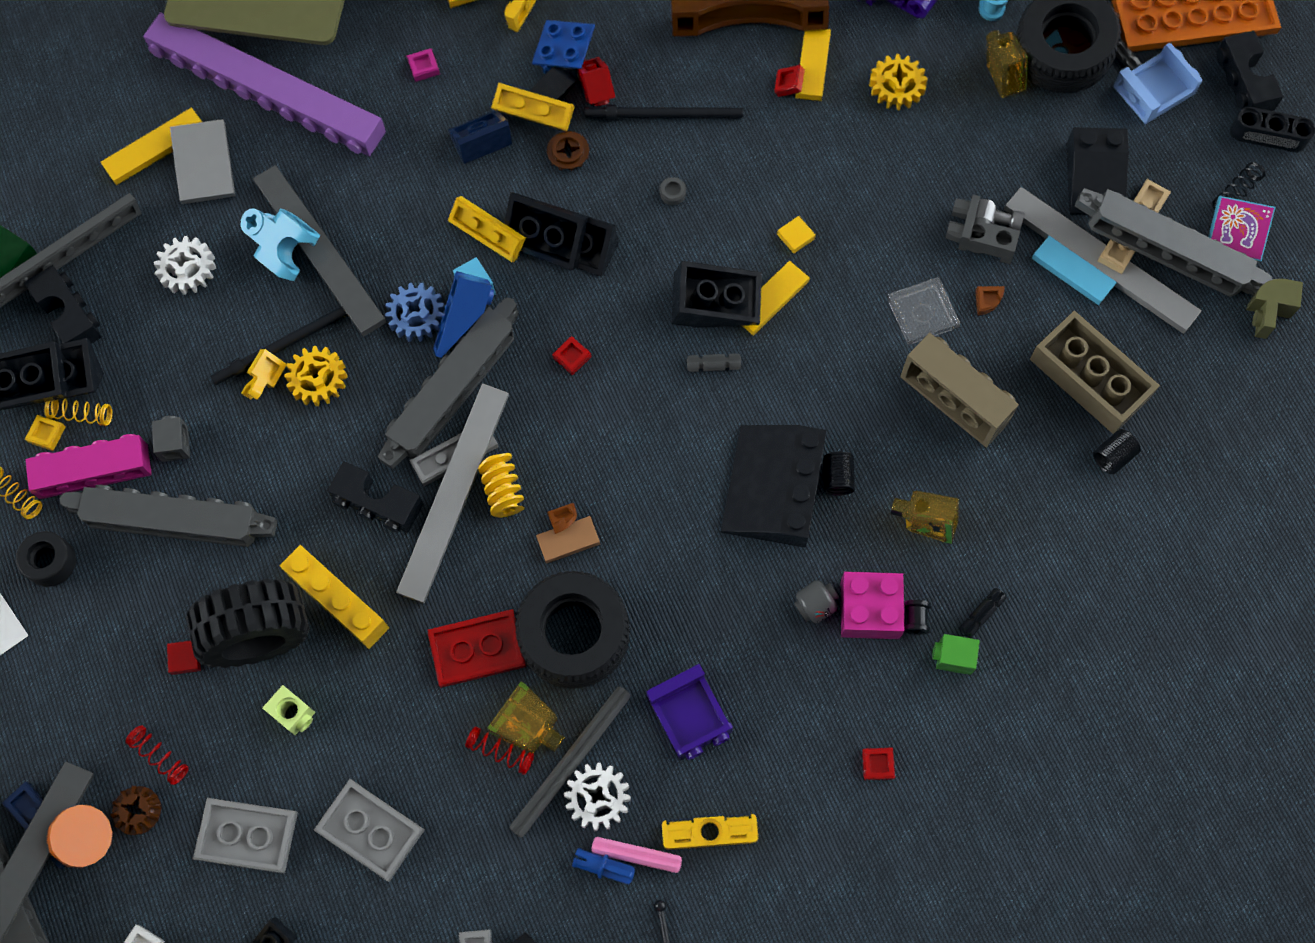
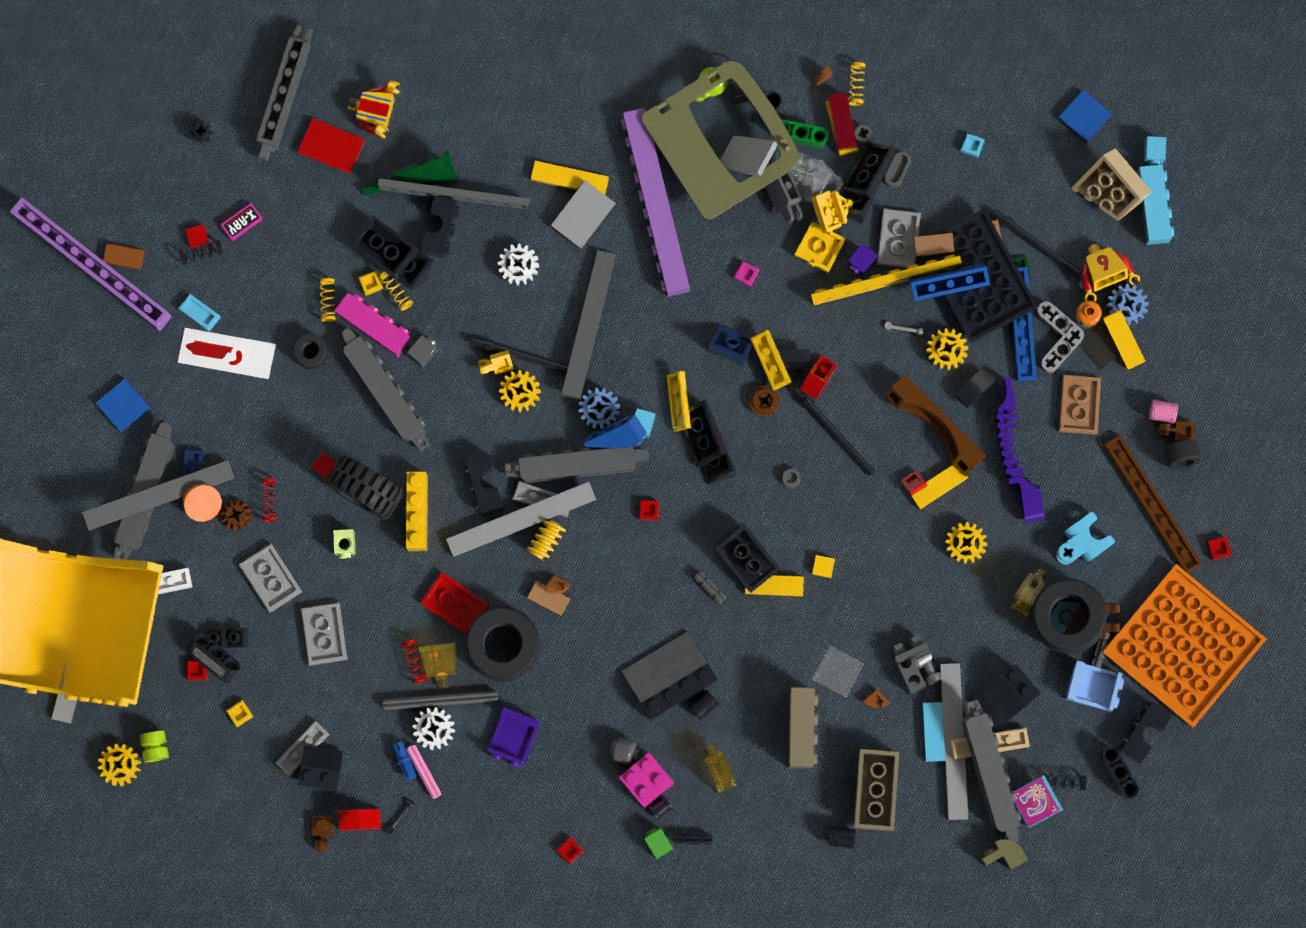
camera: 50 degrees right, 10 degrees up
medium azure piece [241,208,320,281] -> none
blue hinge [532,20,595,74] -> none
yellow piece [662,814,758,850] -> none

